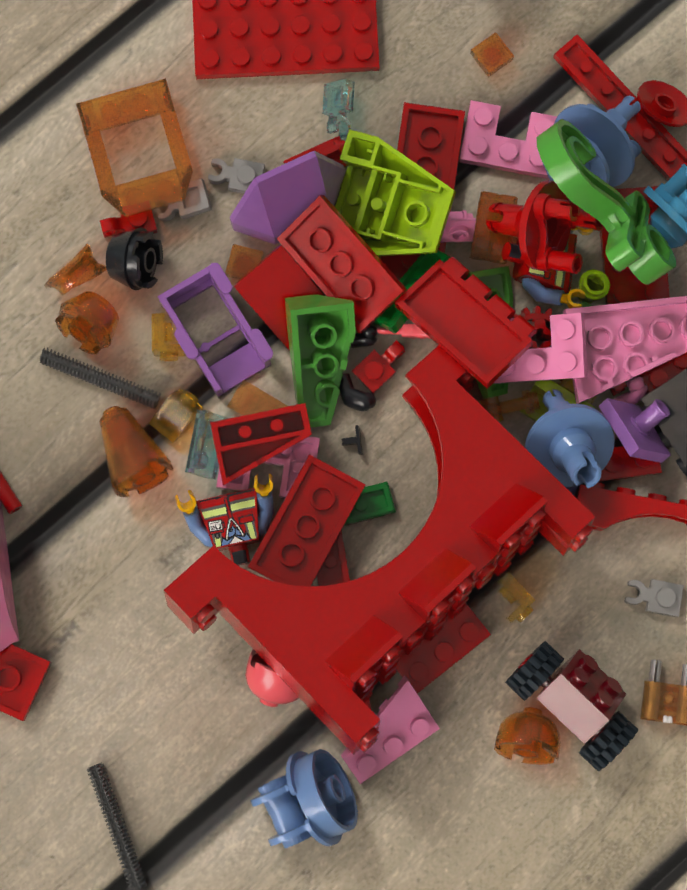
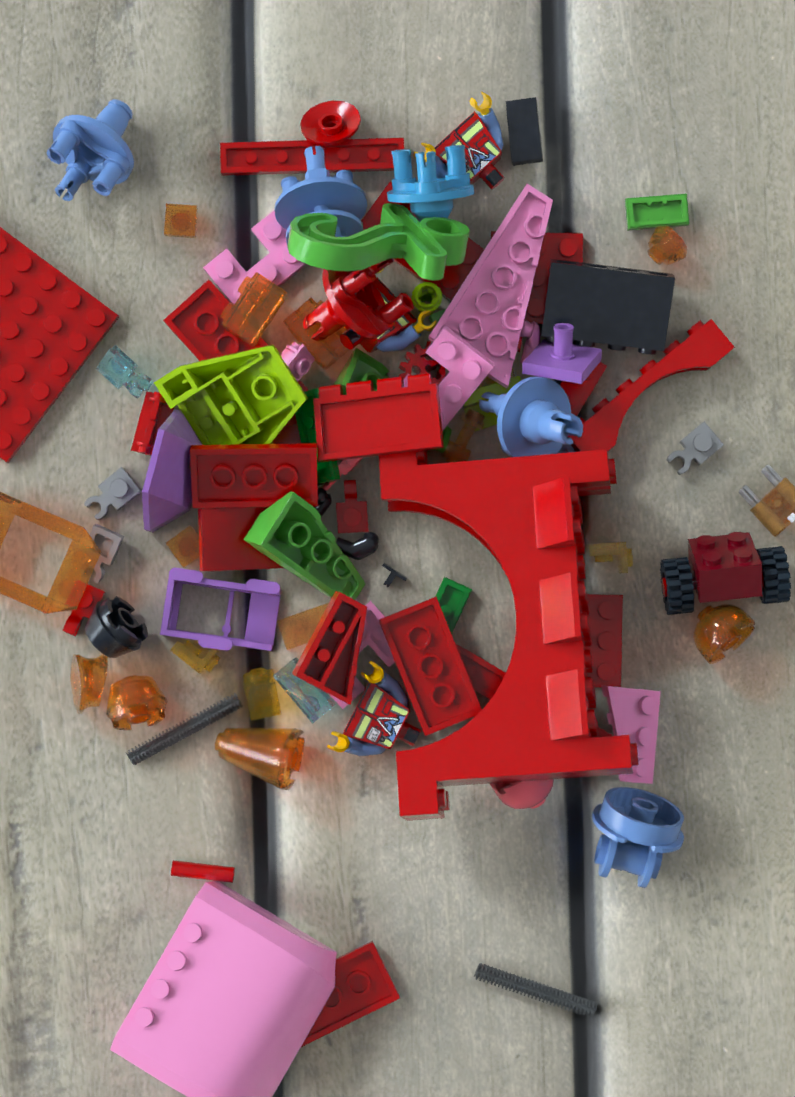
camera: 55 degrees left, 5 degrees up
none -> clear orange brick [221,272,288,347]

